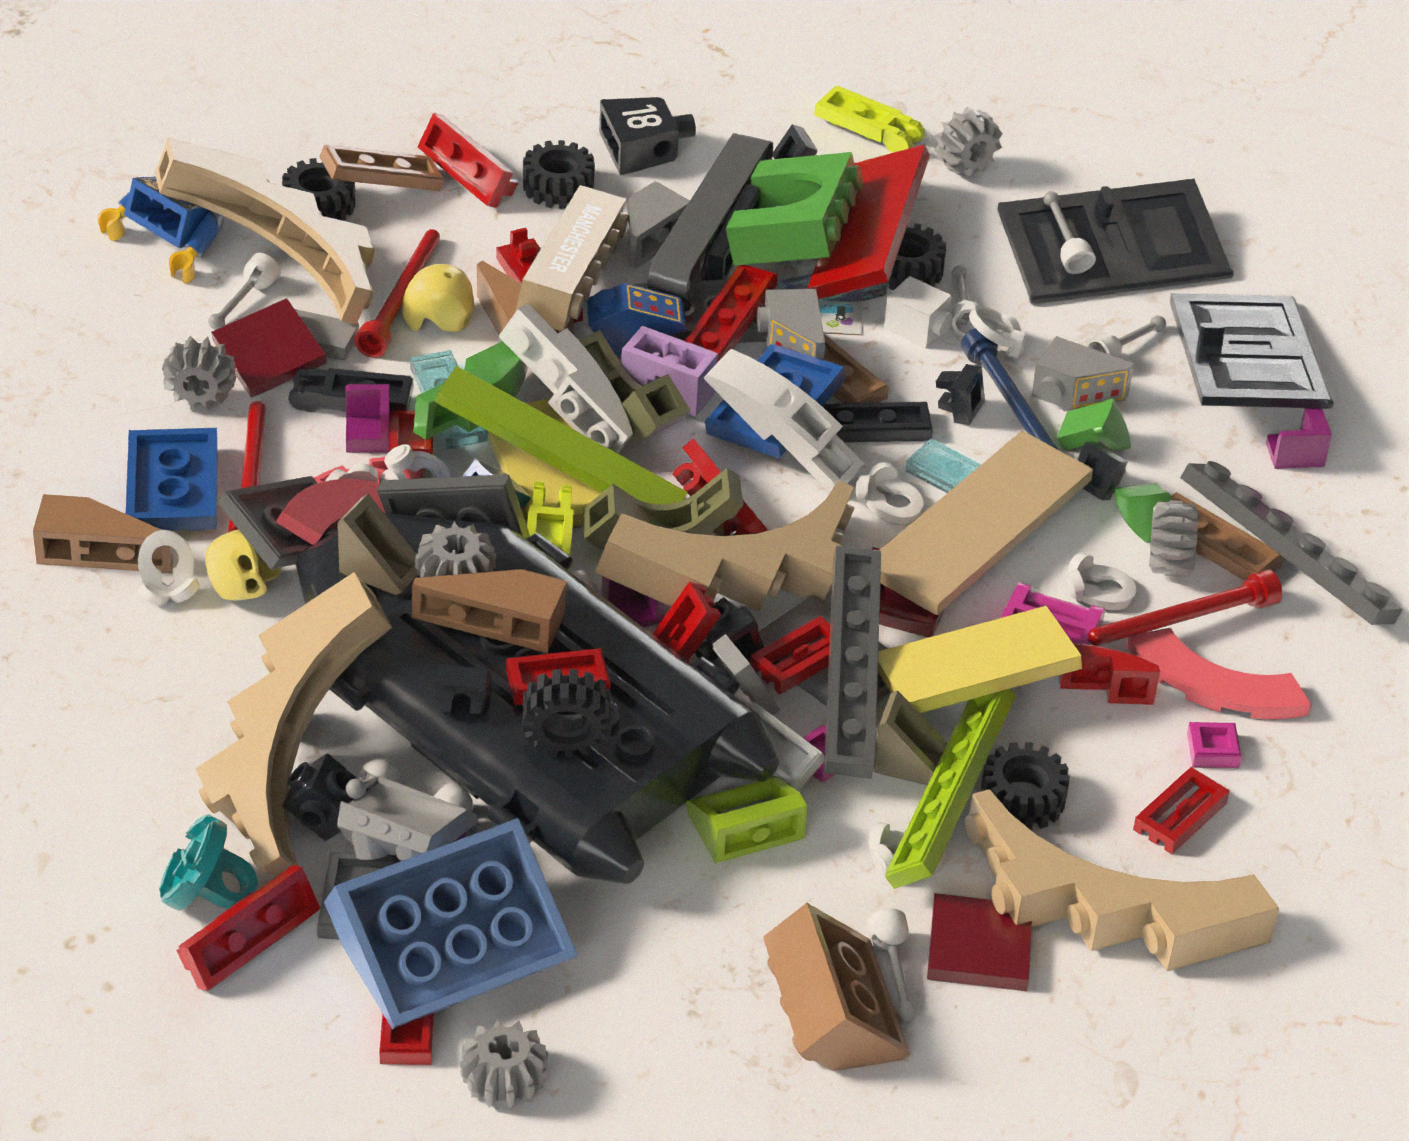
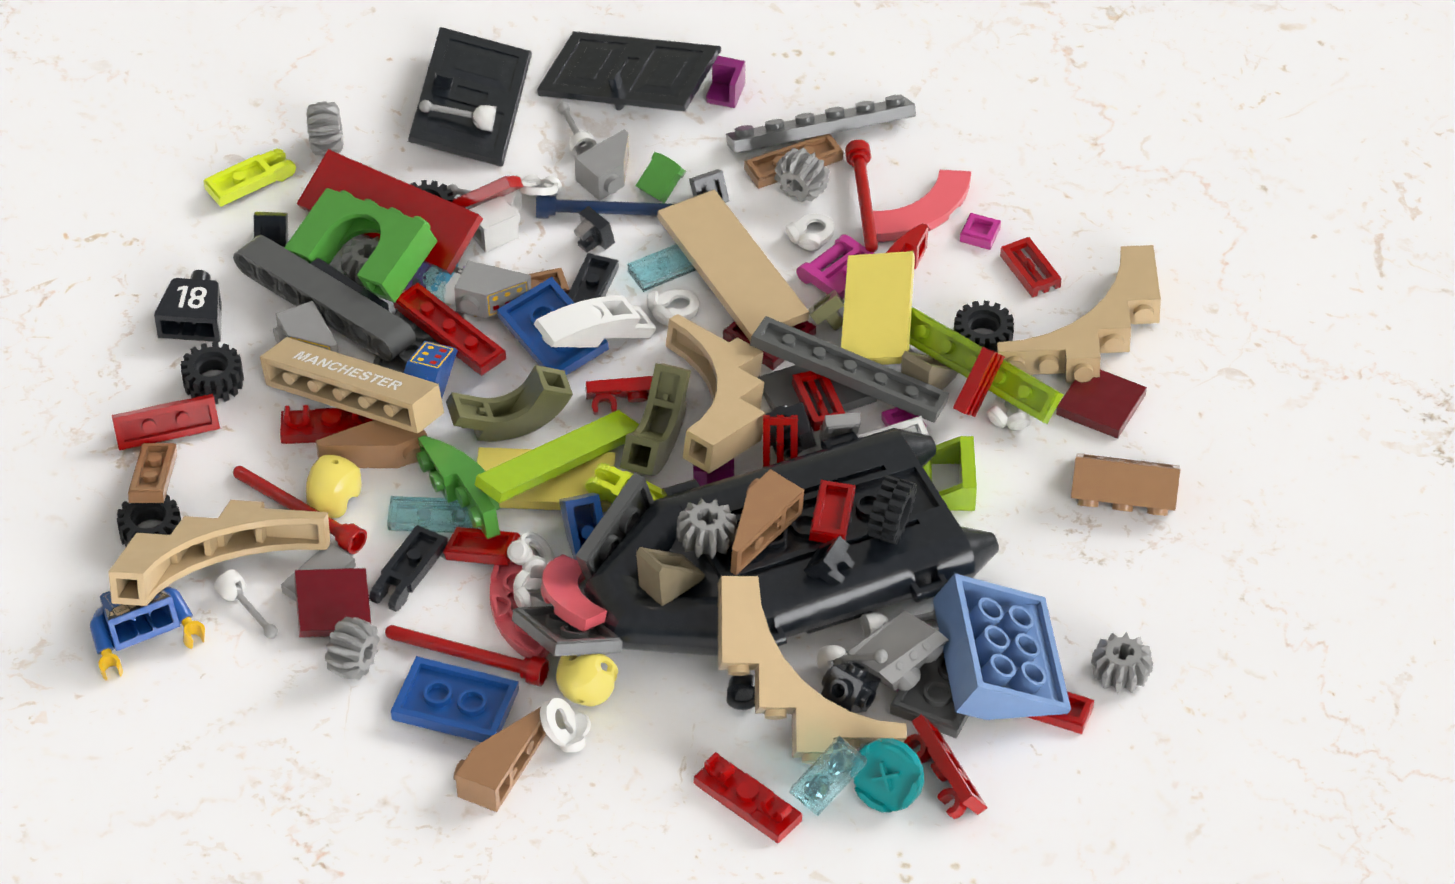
camera: 65 degrees left, 5 degrees up
magenta panel [345,384,390,453] -> none
white slope [498,304,633,454] -> none
lavender brick [621,326,718,417] -> none
hinge [867,908,917,1021] -> none
bright green tile [1114,483,1171,543] -> none
none -> tile [452,176,524,210]
none -> red plate [694,752,802,844]
none -> clear light blue tile [789,736,868,816]
none -> olive tile [808,289,844,331]
none -> red tile [953,347,1005,417]

